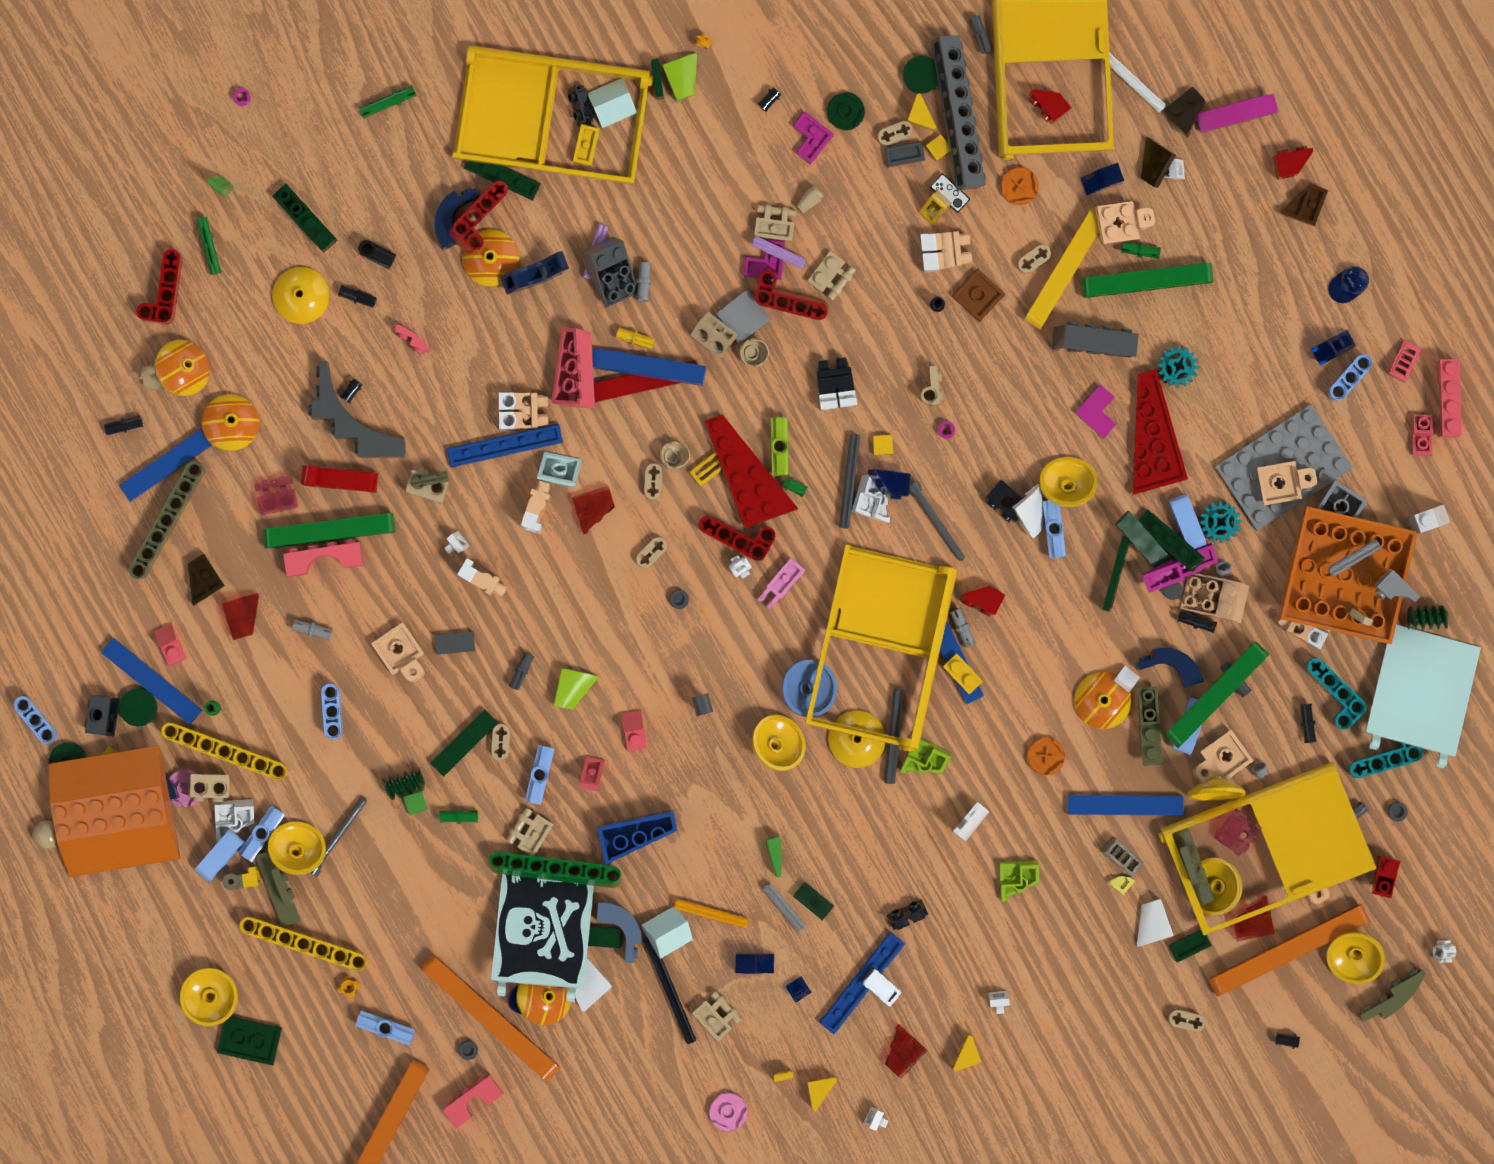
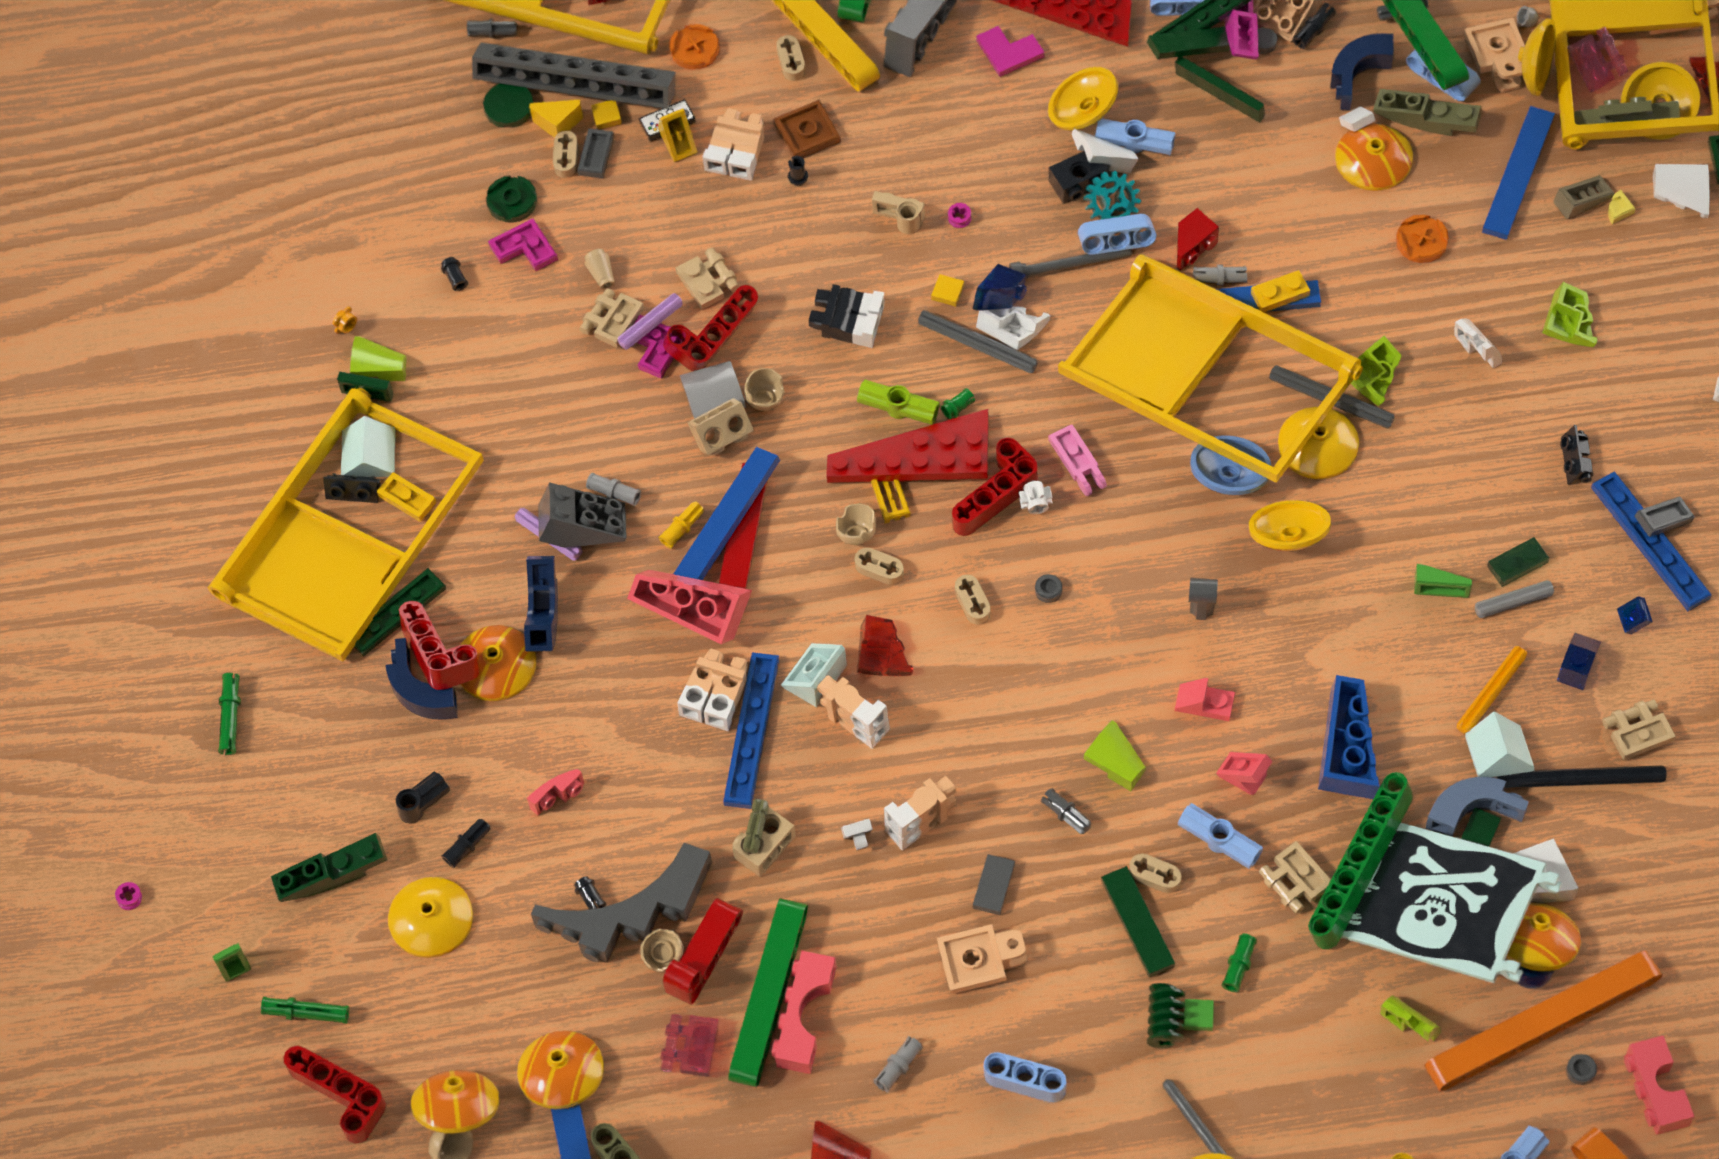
camera: 65 degrees left, 25 degrees down
none -> tan hair [641,929,684,972]
none -> light blue beam [1078,214,1156,255]
none -> teal gear [1084,171,1141,220]
none -> lime slope [1380,995,1441,1041]

